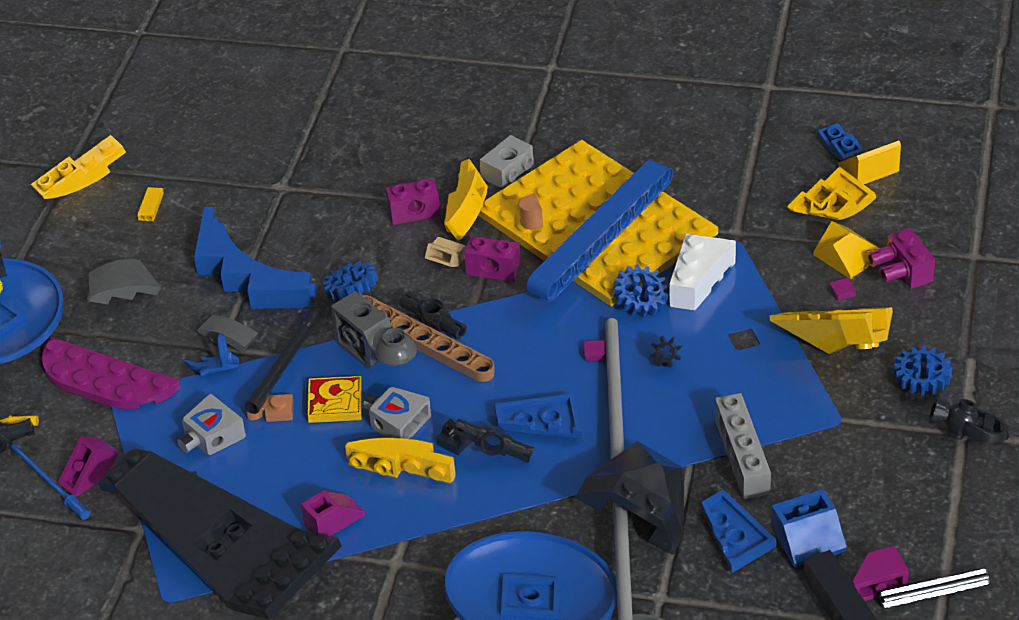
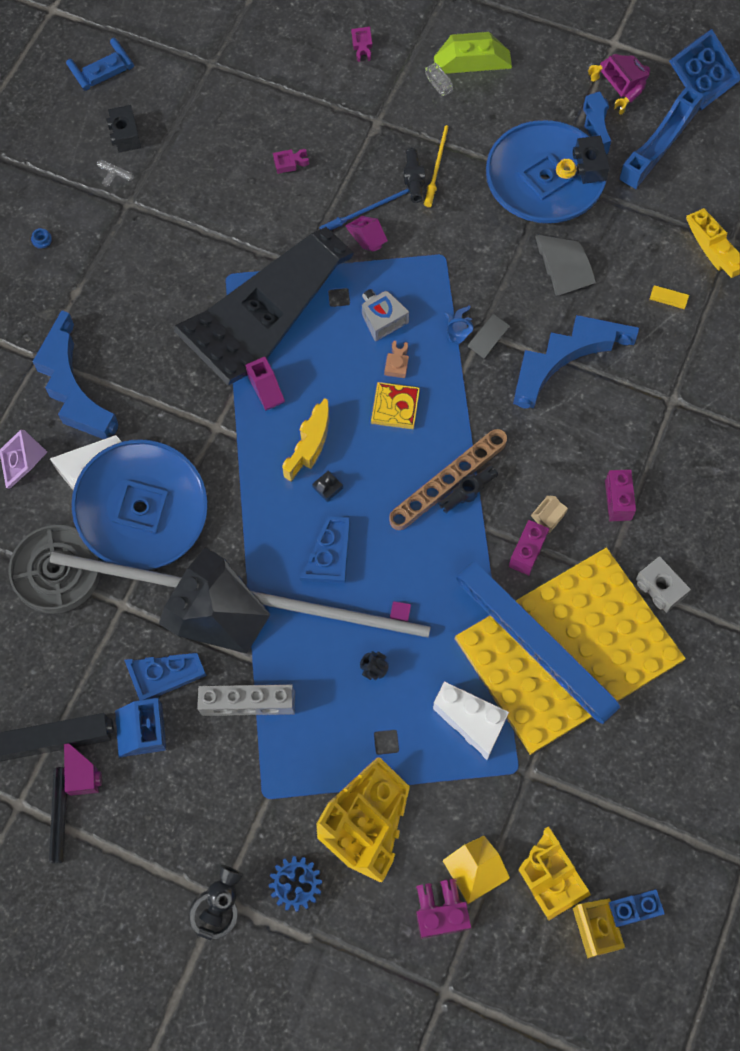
camera: 100 degrees right, 25 degrees up
magenta plate [42,337,181,409] -> none
black piece [245,308,322,414] -> none
blue gear [323,261,378,301] -> none
dark grey brick [331,291,418,369] -> none
light grey torso [363,387,431,439] -> none
yellow slope [444,159,488,241] -> none
black pin [452,418,534,463] -> none
nougat brick [519,194,543,230] -> none
blue gear [613,265,669,317] -> none
magenta piece [830,278,856,301] -> none

